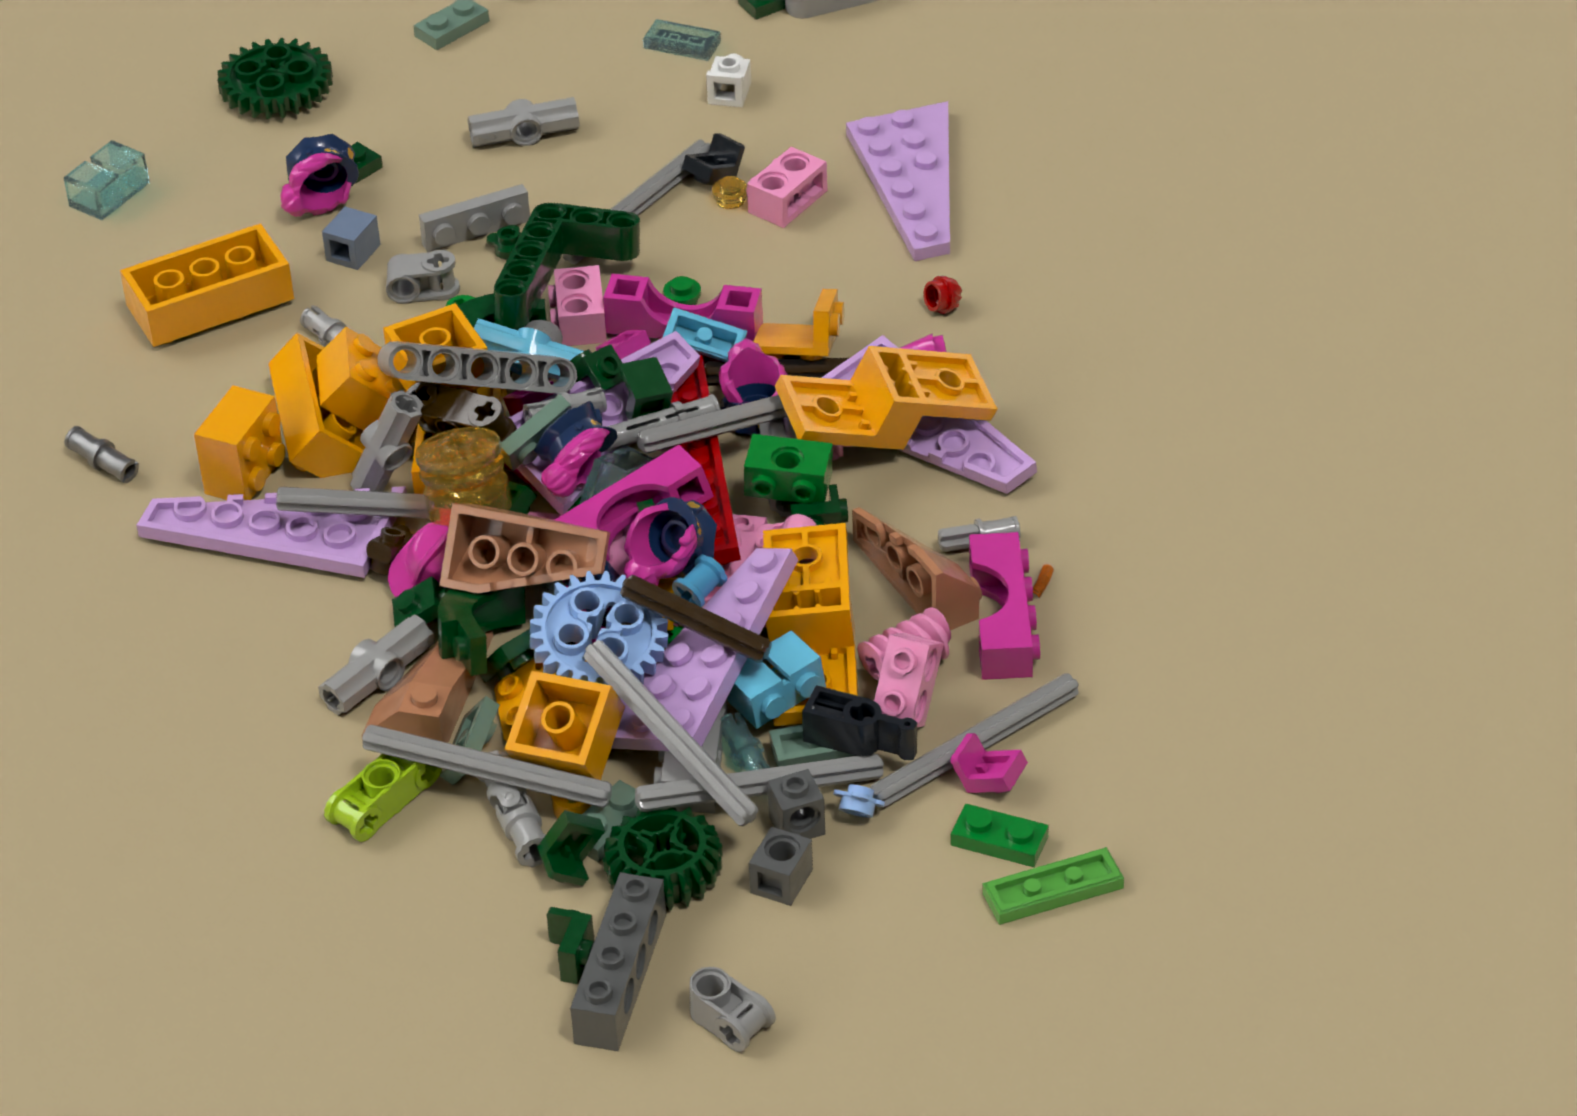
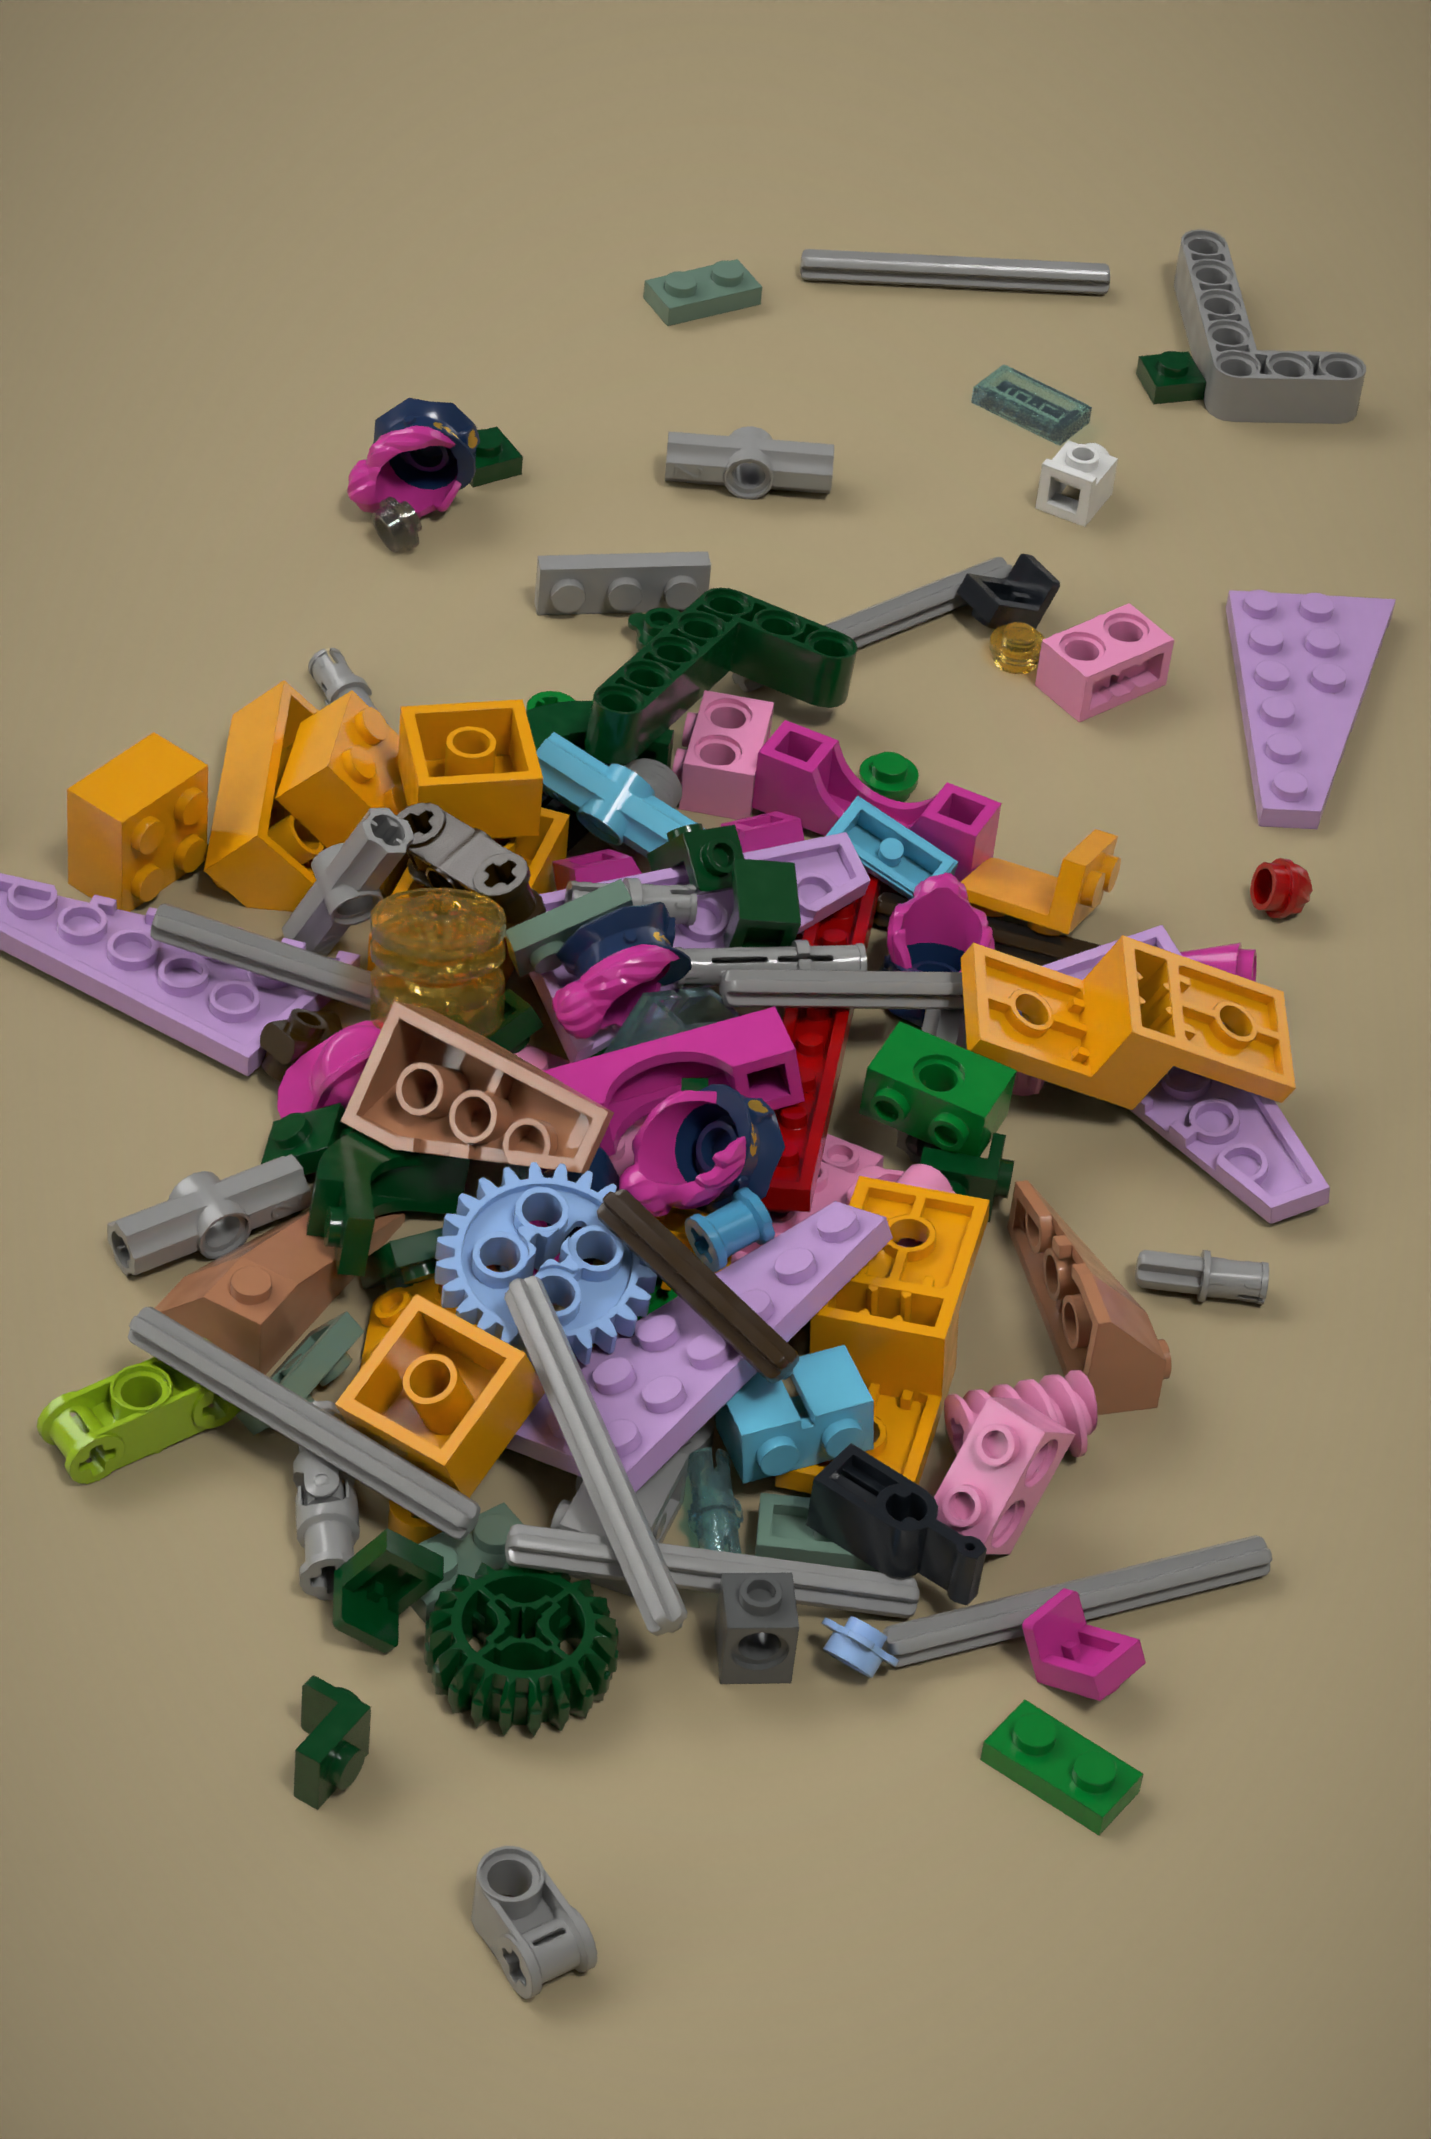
camera: 10 degrees right, 0 degrees up
clear light blue piece [63,140,150,220] -> none
light orange brick [120,223,295,347] -> none
dark green gear [217,38,333,119] -> none
sand blue brick [322,206,381,270] -> none
light grey beam [377,341,577,393] -> none
light grey piece [386,250,460,304] -> none
dark grey brick [570,873,666,1052] -> none
dark grey brick [749,827,813,906] -> none
dark pink arch [969,532,1040,680] -> none
bright green tile [983,847,1124,925] -> none
orange leg [1033,564,1054,598] -> none
none -> clear smoke plate [371,496,422,552]

